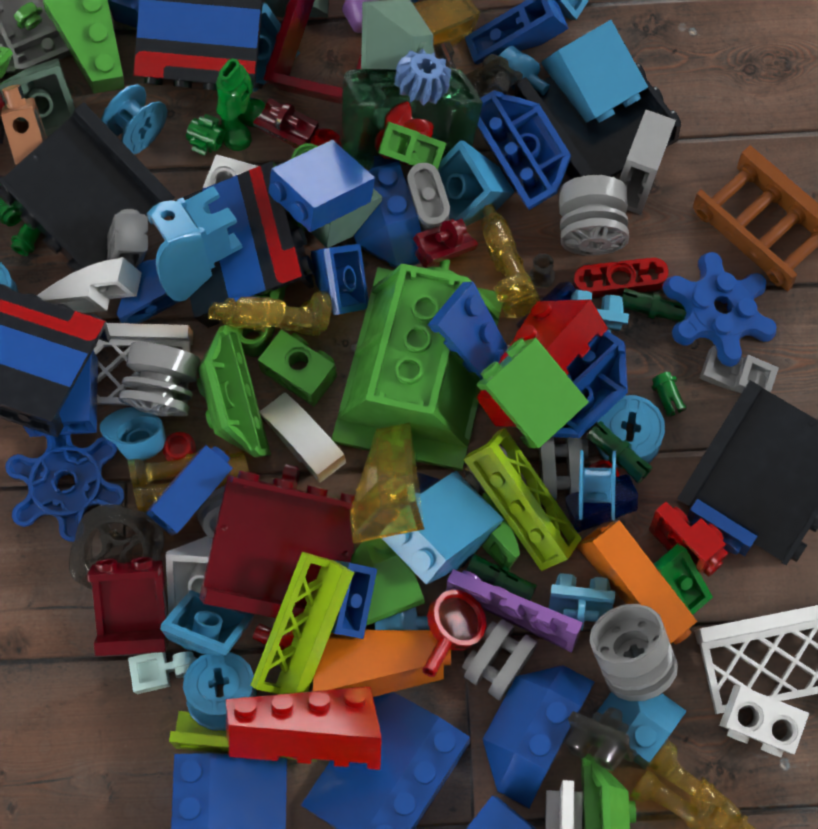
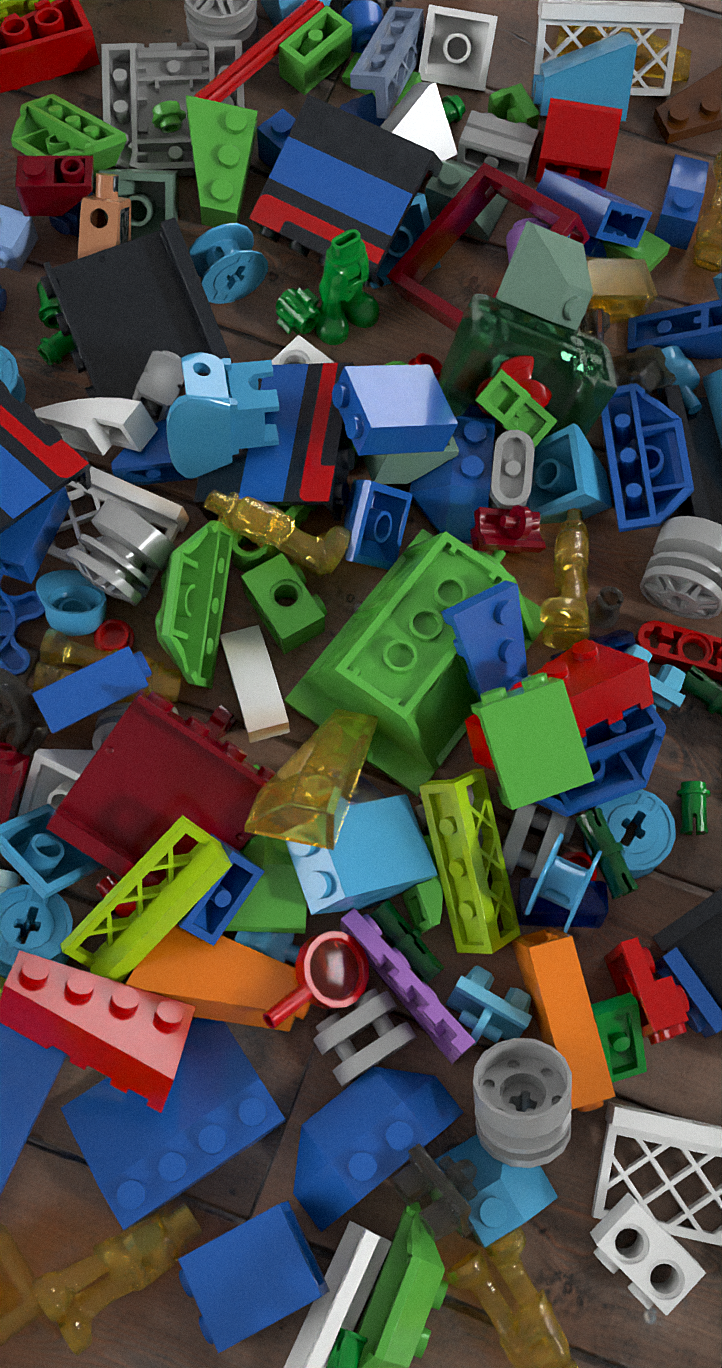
camera: 15 degrees right, 0 degrees up
dark red hips [253,98,319,149] -> none
medium blue gear [394,49,451,106] -> none

